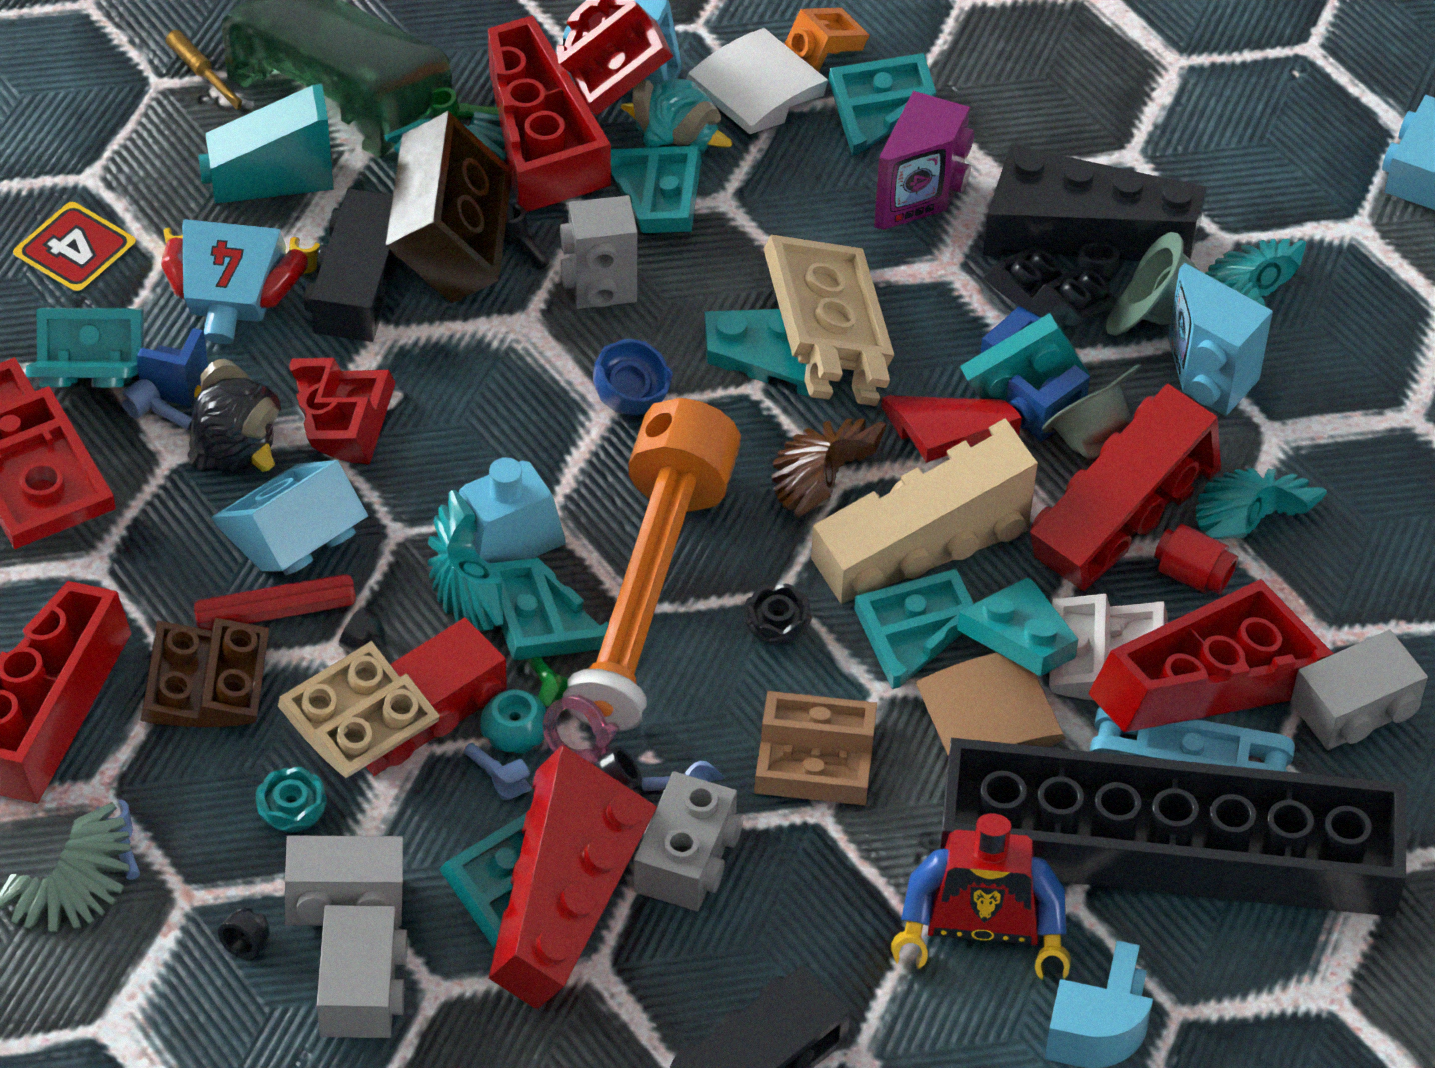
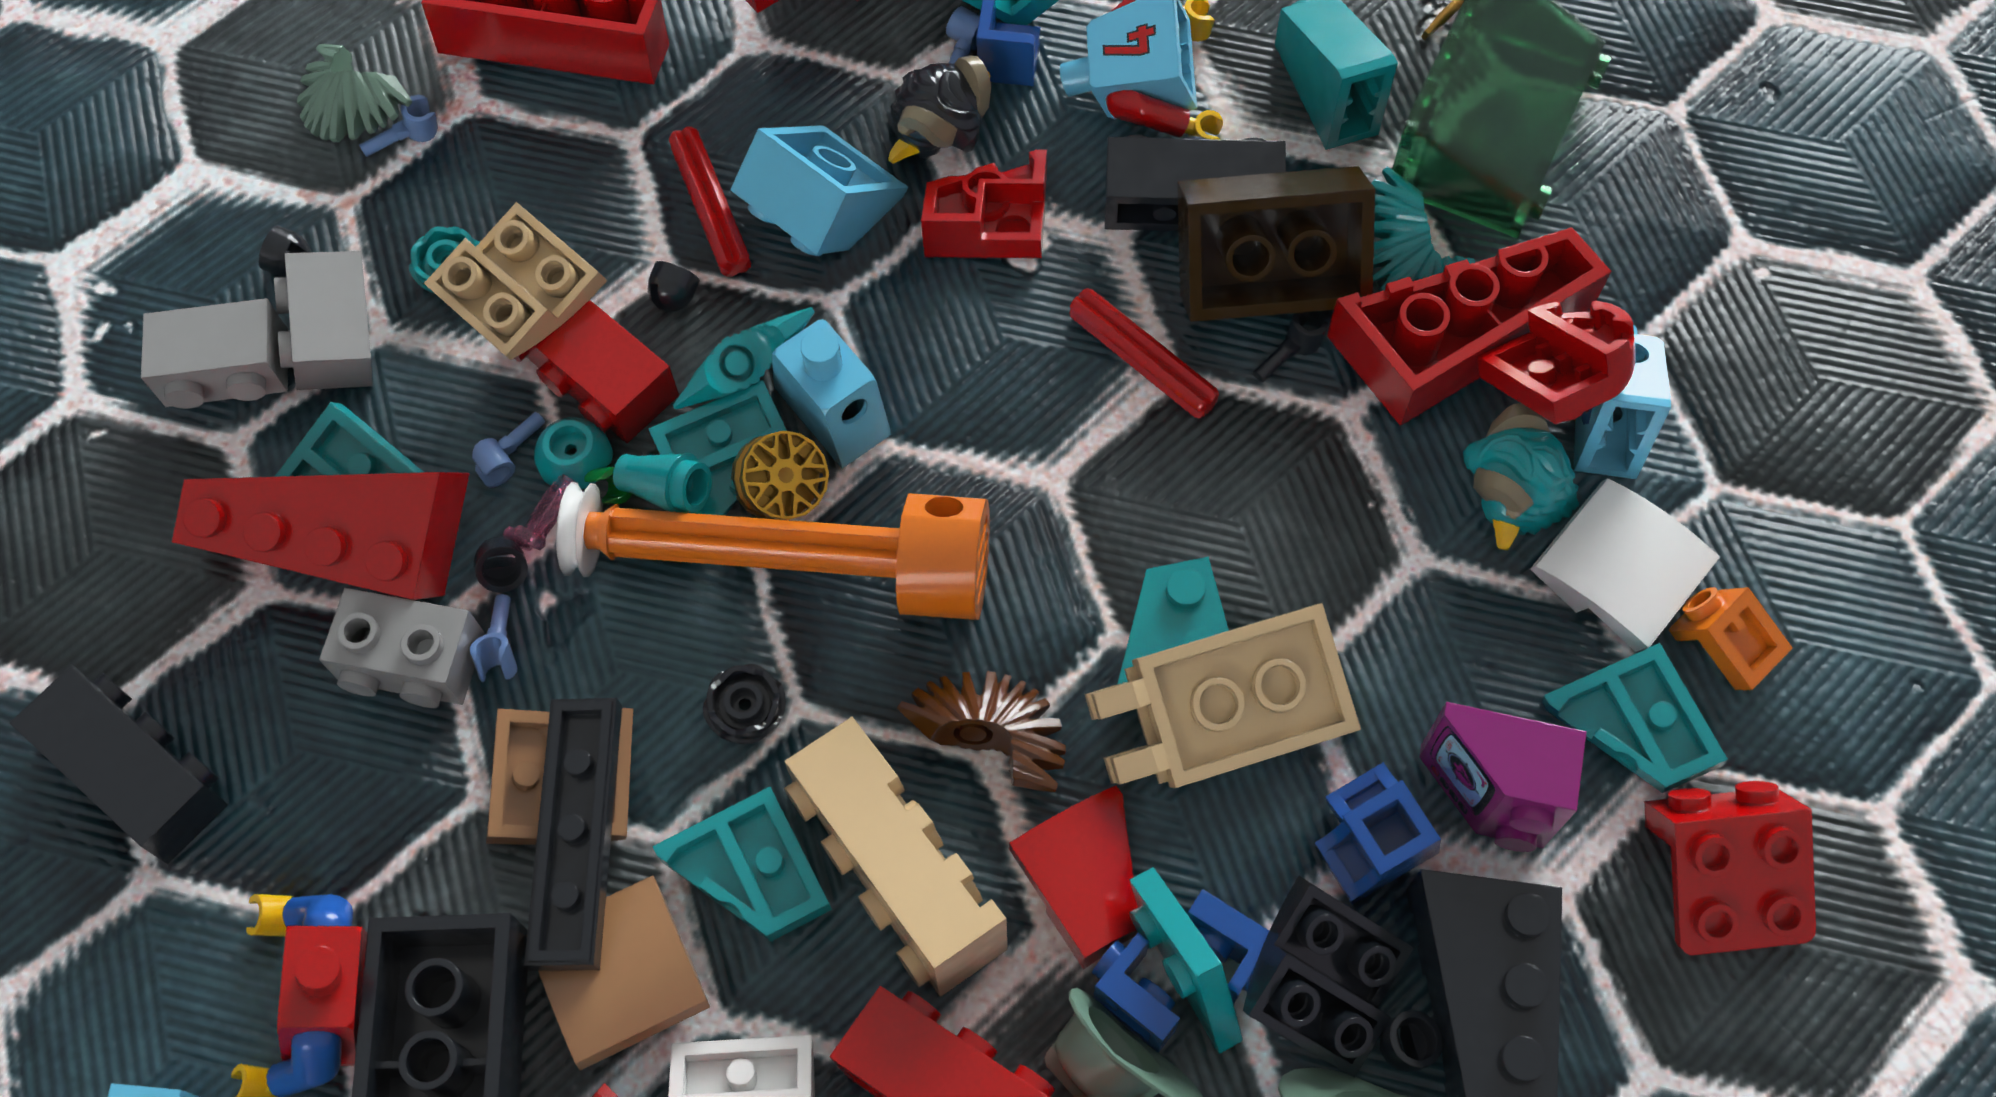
camera: 85 degrees right, 15 degrees up
reddish brown slope [140,618,269,727] -> none
green hand [431,87,498,120] -> none
light grey brick [560,195,637,309] -> none
blue hair [593,339,673,416] -> none
teal wing [611,146,702,233] -> none
teal wing [957,578,1079,676] -> none
none -> black tile [524,698,622,971]
none -> teal cone [613,453,712,513]
none -> wheel [731,431,829,520]
none -> red axle [1069,288,1219,418]
none -> blue brick [1315,762,1441,905]
none -> red bracket [1644,781,1816,955]

